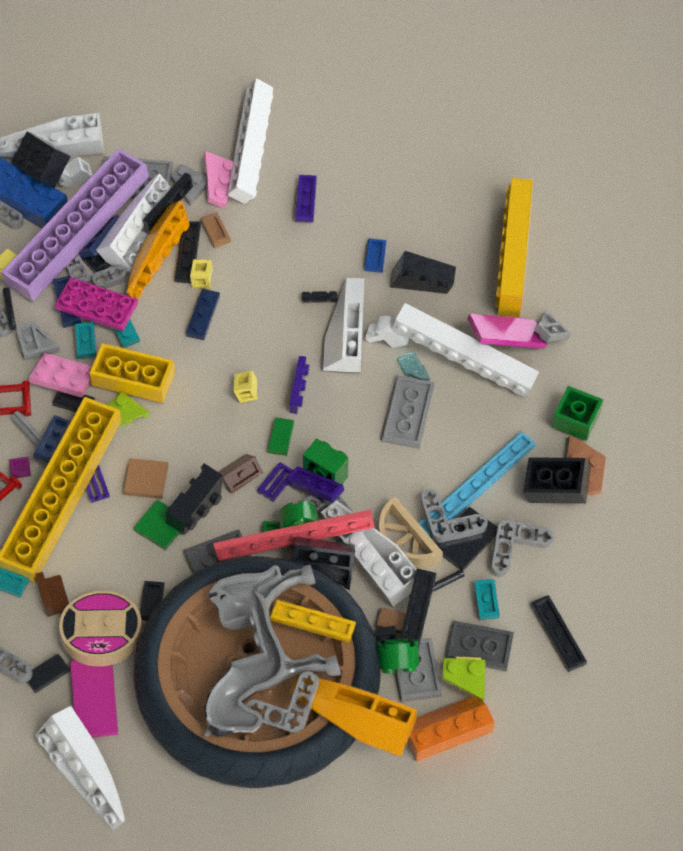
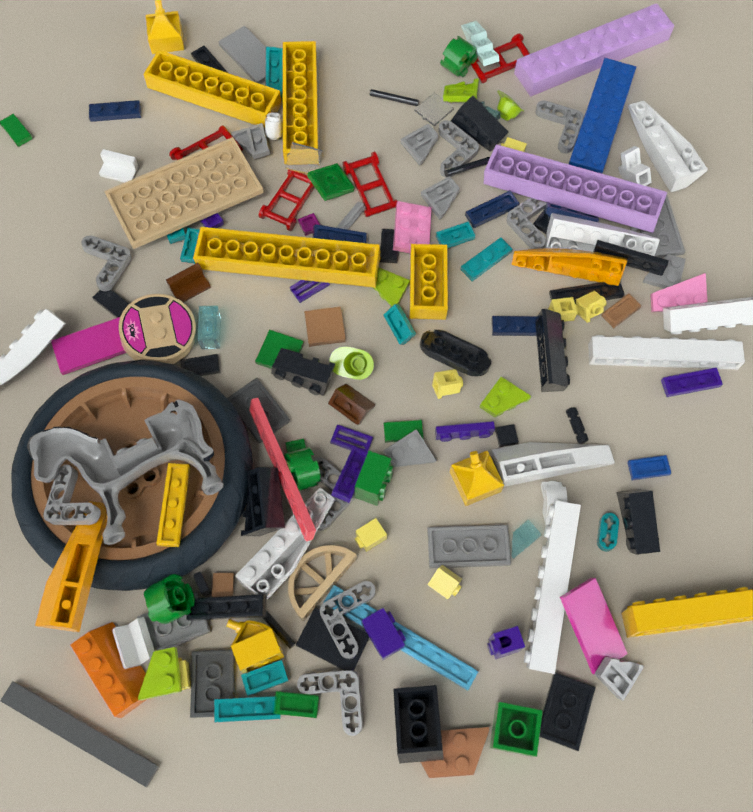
camera: 75 degrees right, 10 degrees up
black brick [11,131,71,188] -> none
dark pink tile [55,277,138,331] -> none
black tile [530,595,587,672] -> none
none -> dark grey tile [0,681,159,787]
none -> white panel [112,617,155,669]
none -> clear light blue brick [198,306,221,349]
none -> teal plate [214,696,280,723]
none -> yellow piece [226,619,284,674]
none -> green tile [273,691,319,718]
none -> lime piece [329,347,374,380]
none -> light yellow brick [354,518,387,552]
none -> dark purple brick [361,608,406,661]
none -> teal plate [383,304,416,345]
none -> light grey wing [384,430,437,467]
none -> black tile [420,330,491,377]
none -> light yellow brick [427,565,462,599]
none -> yellow piece [449,450,504,507]
none -> lime wing [479,377,531,418]
none -> dark purple brick [487,626,525,660]
none -> black tile [495,424,519,447]
none -> black slope [535,309,570,392]
none -> black tile [540,672,596,751]
none -> light yellow brick [576,291,607,323]
none -> white brick [588,335,745,370]
none -> teal beam [597,513,619,552]

